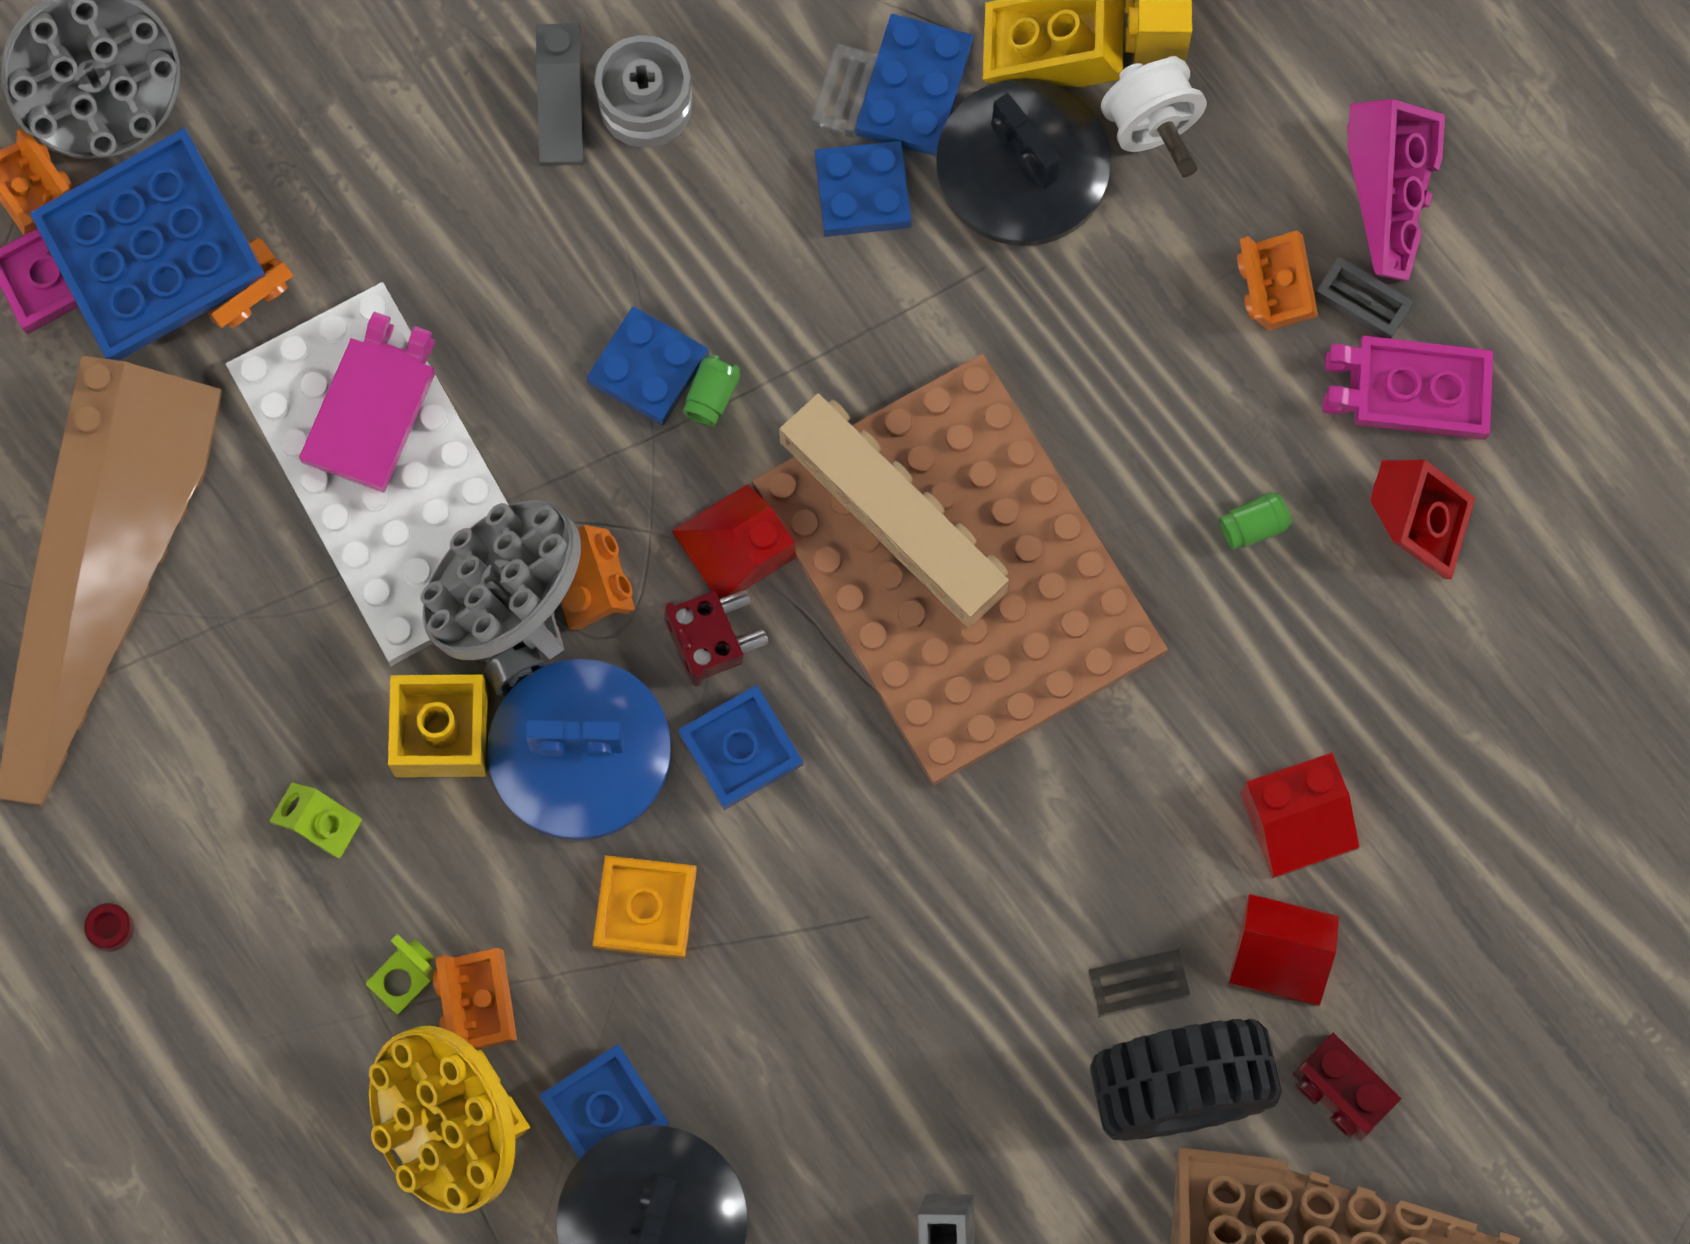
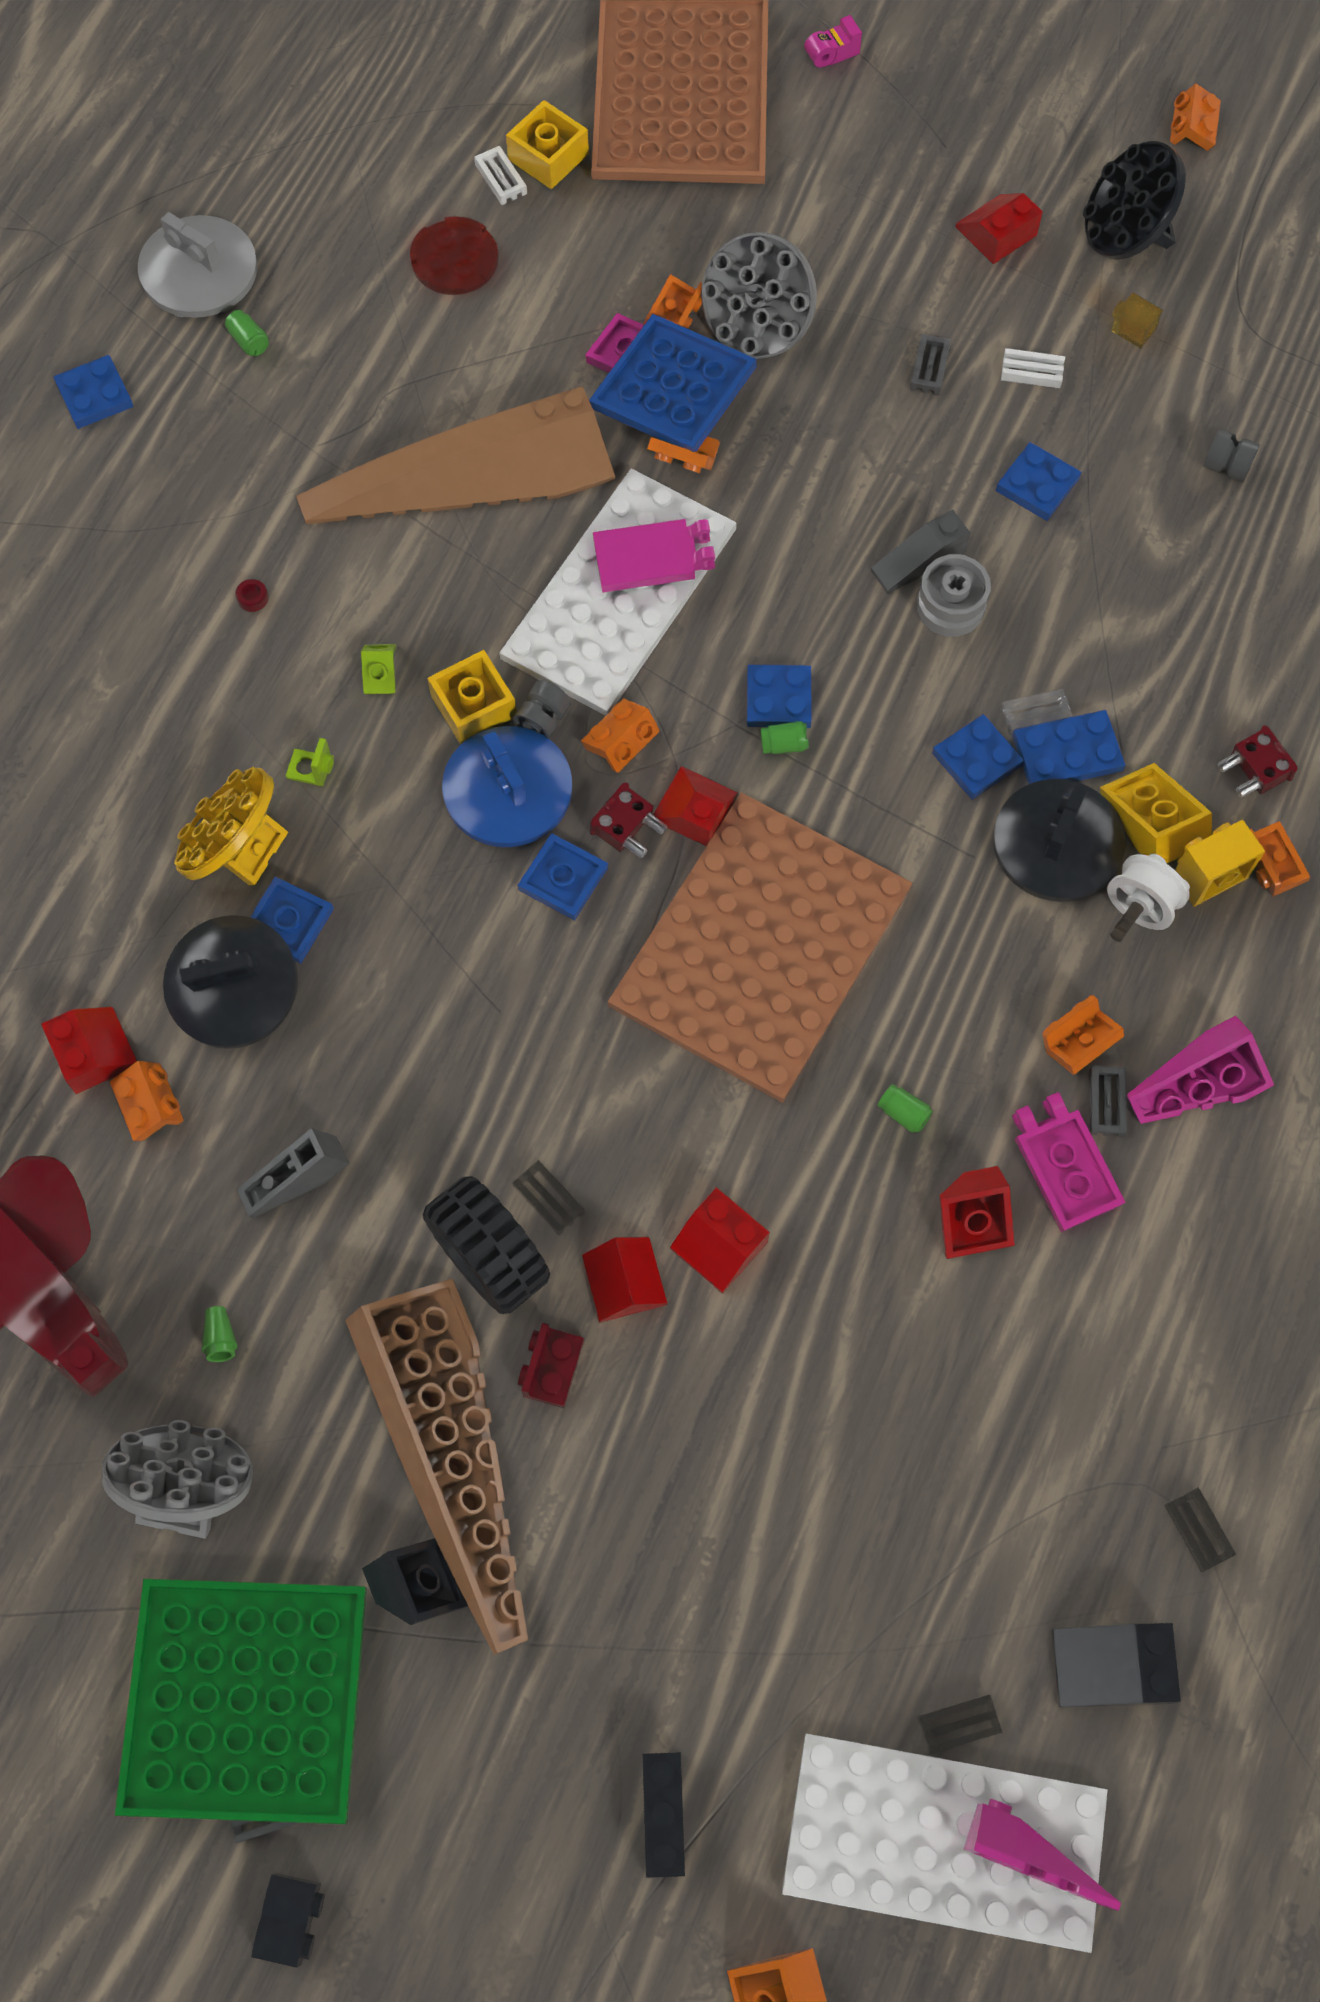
camera: 60 degrees right, 5 degrees down
light grey bracket [420,500,581,660] -> none
orange bracket [433,948,517,1050] -> none
light orange tile [592,855,697,959] -> none
tan brick [779,393,1009,629] -> none

